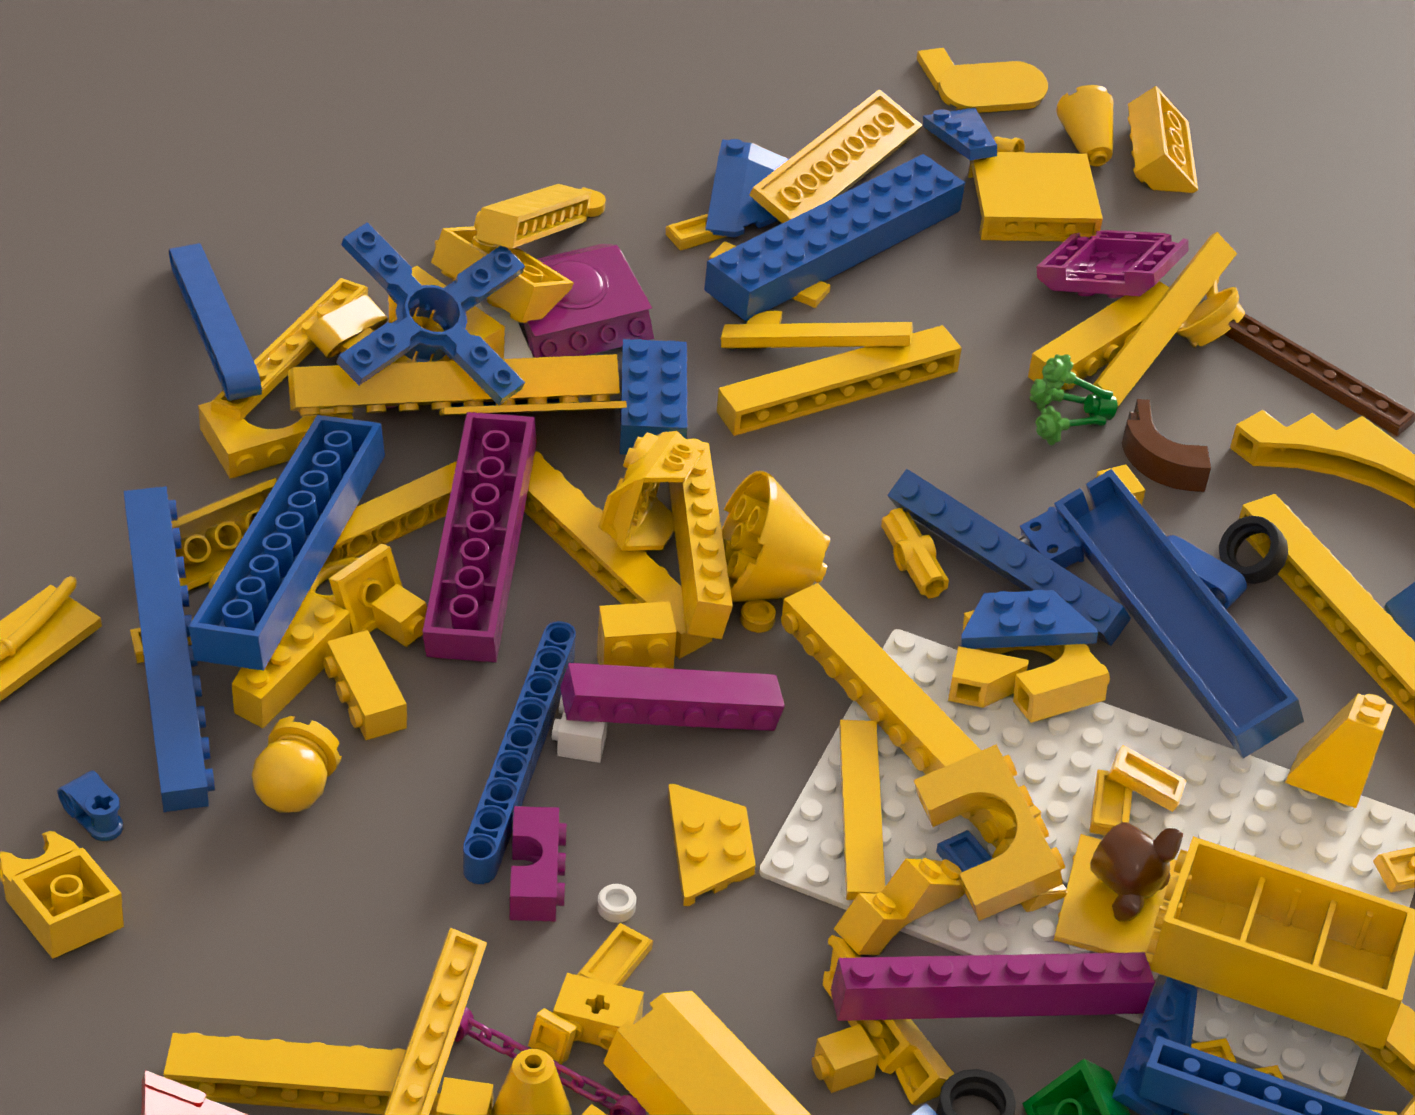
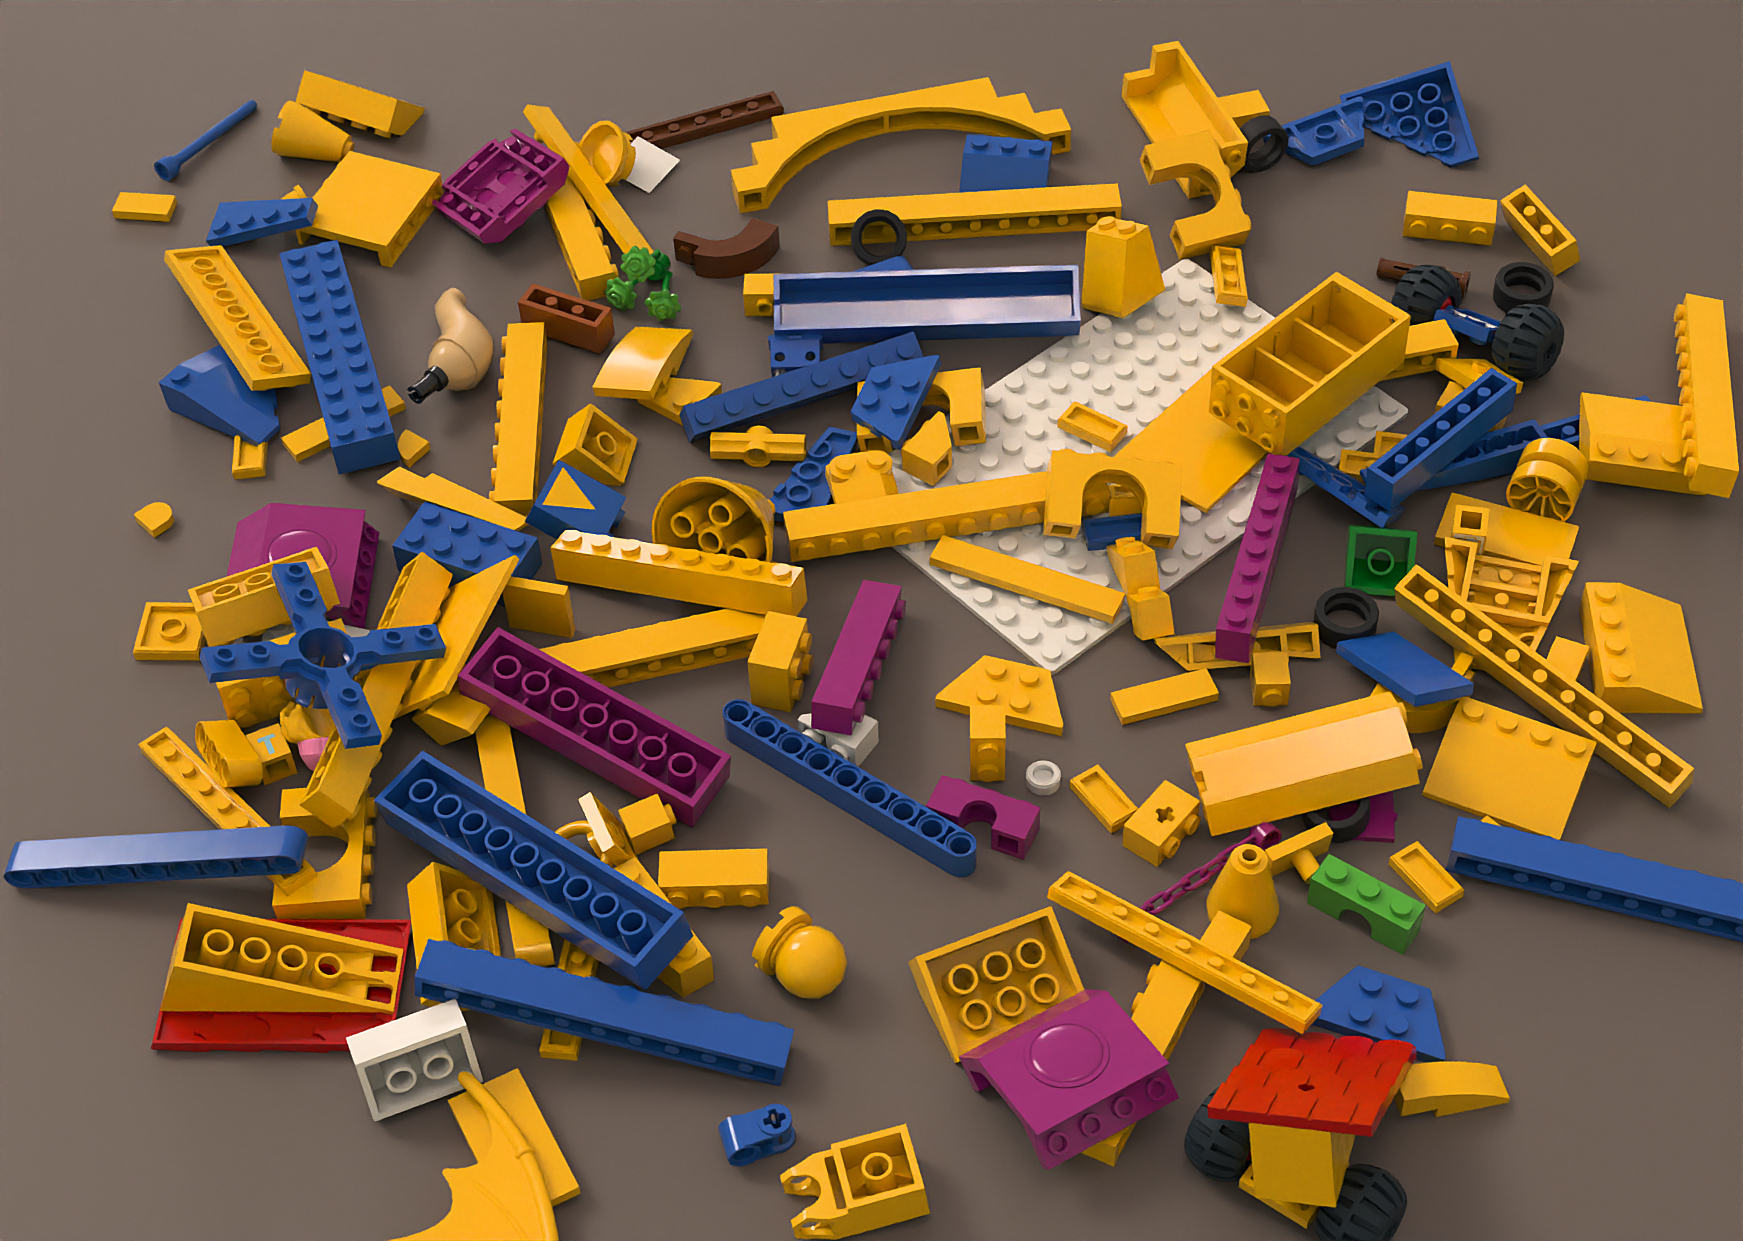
camera: 60 degrees left, 5 degrees up
yellow brick [474,184,592,248] -> none
yellow tile [528,1008,577,1065] -> none
yellow slope [598,431,701,551] -> none
yellow tile [721,322,913,348] -> none
yellow tile [938,61,1048,113] -> none
reddish brown piece [1090,822,1183,921] -> none
yellow tile [1108,745,1187,812] -> none
none -> yellow piece [151,903,411,1053]
none -> blue piece [154,100,257,181]
none -> white brick [346,999,483,1122]
none -> yellow wedge [377,467,528,531]
none -> tan animal [407,288,494,404]
none -> yellow slope [412,690,491,746]
none -> yellow tile [502,576,576,638]
none -> dark orange brick [518,283,615,354]
none -> blue brick [524,460,626,539]
none -> yellow slope [552,403,638,486]
none -> yellow slope [592,327,693,400]
none -> white sticker [626,137,680,193]
none -> yellow wing [637,377,722,426]
none -> blue wing [770,427,859,522]
none -> yellow slope [825,450,899,504]
none -> yellow slope [908,906,1084,1063]
none -> magenta panel [959,989,1179,1170]
none -> yellow brick [970,705,1006,782]
none -> yellow tile [1110,668,1219,725]

